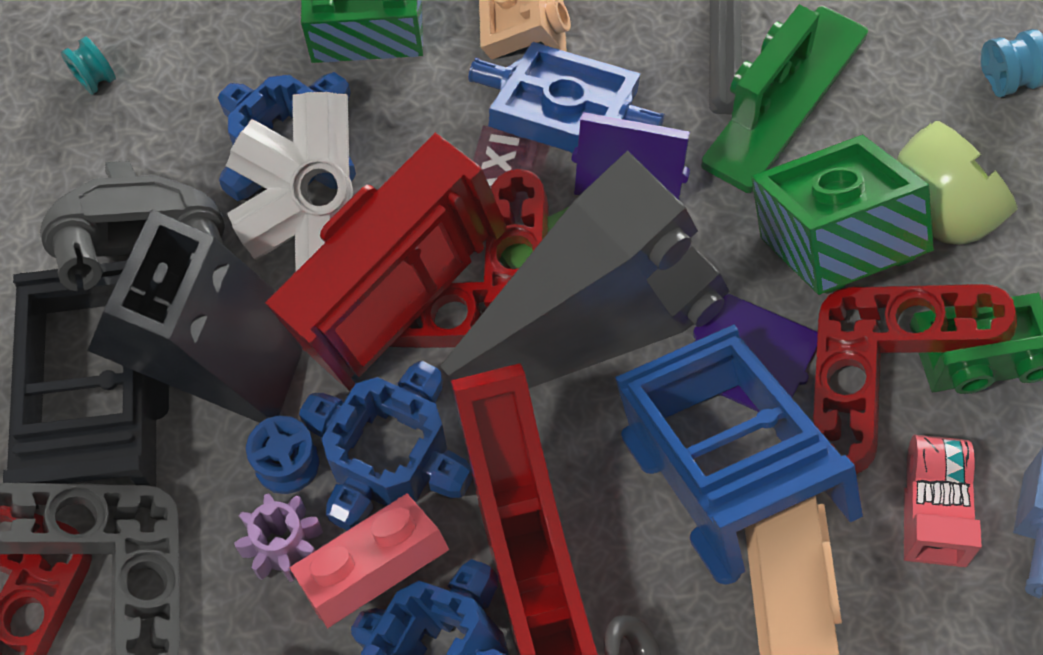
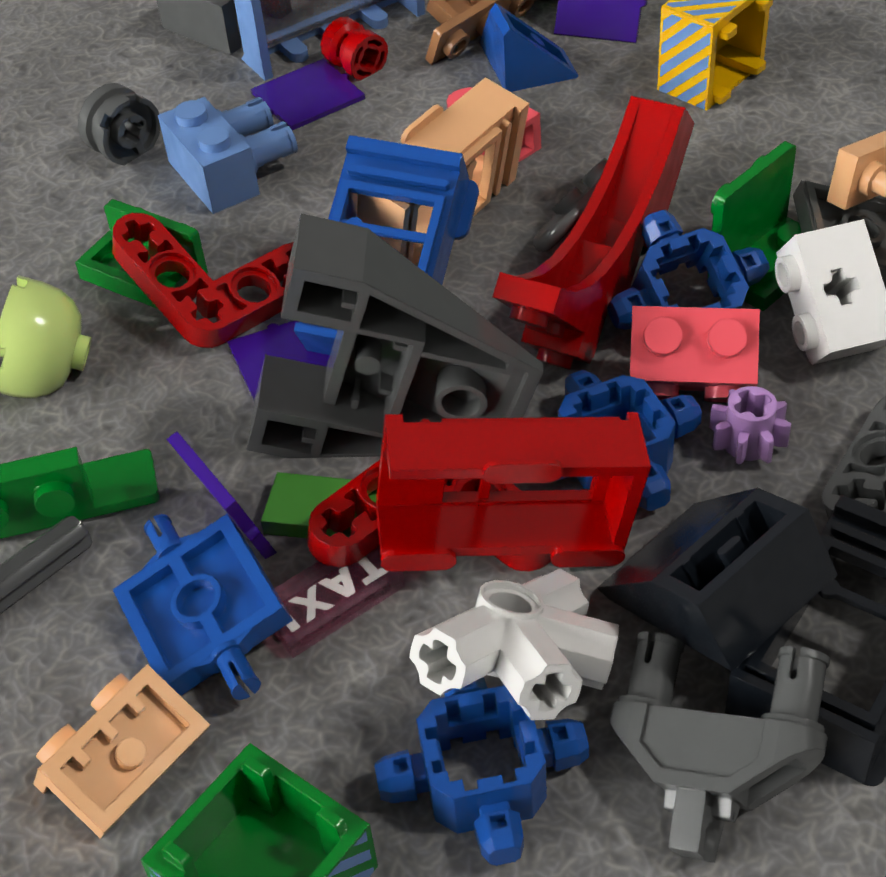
camera: 140 degrees left, 15 degrees down
blue wheel [246,415,320,494] -> none
green container [751,134,934,295] -> none
coral leg [904,434,982,567] -> none

